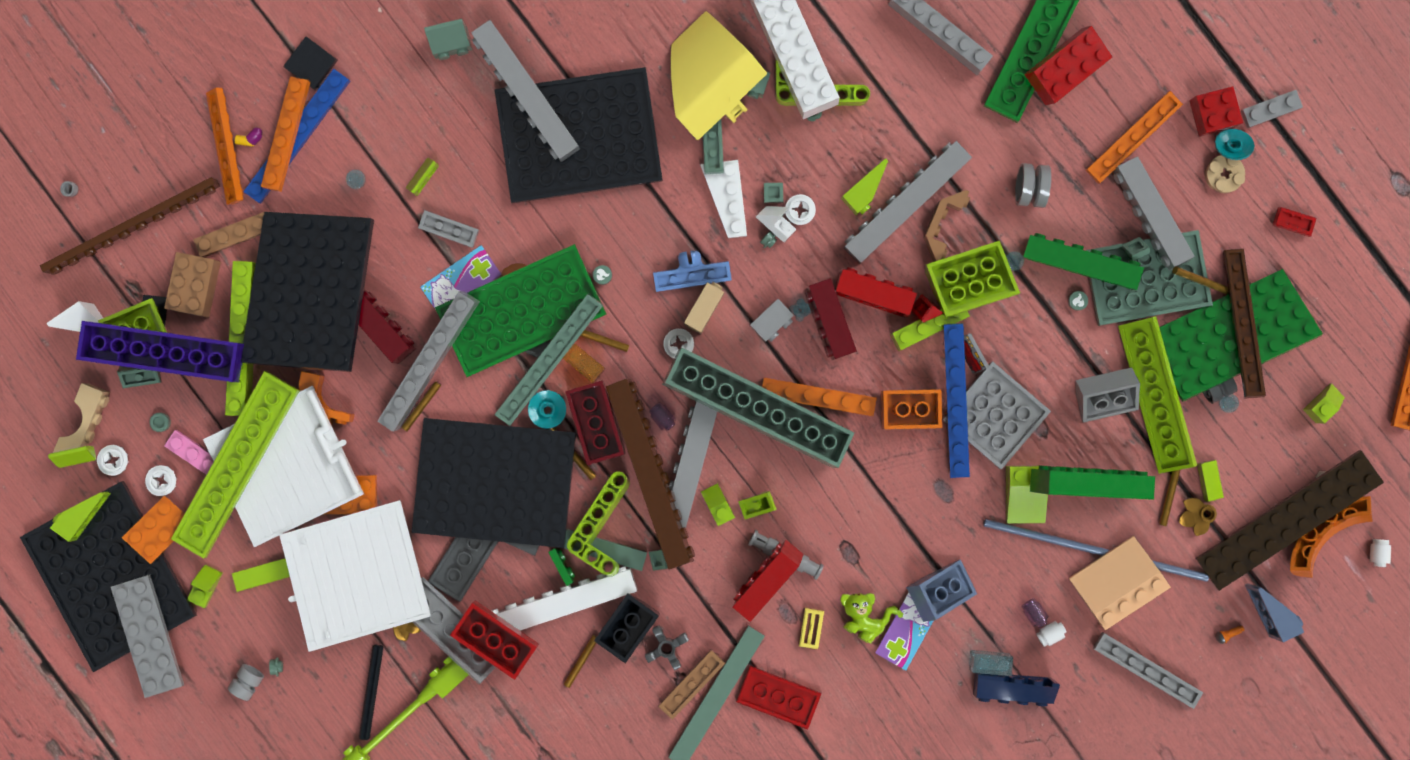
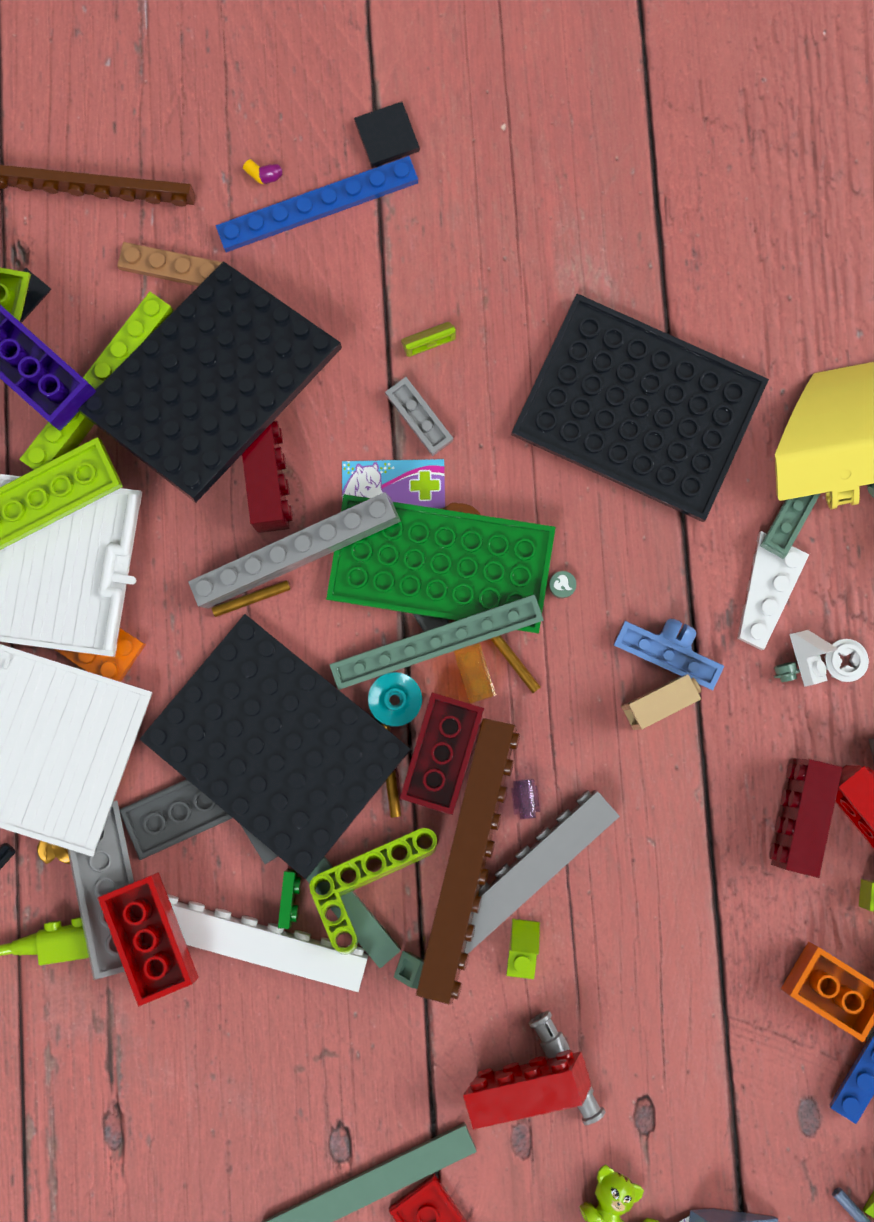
camera: 40 degrees right, 5 degrees down
light grey hinge [60,181,79,197] -> none
medium nougat brick [164,252,221,318] -> none
orange plate [206,87,243,205] -> none
orange plate [261,77,311,192] -> none
orange arch [298,371,355,425] -> none
clear light blue plate [346,170,366,189] -> none
sand green slope [424,19,473,60] -> none
light grey brick [471,20,580,162] -> none
pearl gold bar [563,635,597,688] -> none
black slope [594,593,660,664] -> none
dark grey pin [645,625,689,671] -> none
medium nougat plate [658,649,725,720] -> none
sand green brick [662,348,854,468] -> none
white gear [664,329,694,358] -> none
lime slope [738,491,777,519] -> none
light grey brick [750,299,794,342] -> none
orange plate [762,378,877,417] -> none
sand green plate [764,183,783,203] -> none
clear light blue plate [789,299,811,322] -> none
light yellow tile [799,608,824,649] -> none

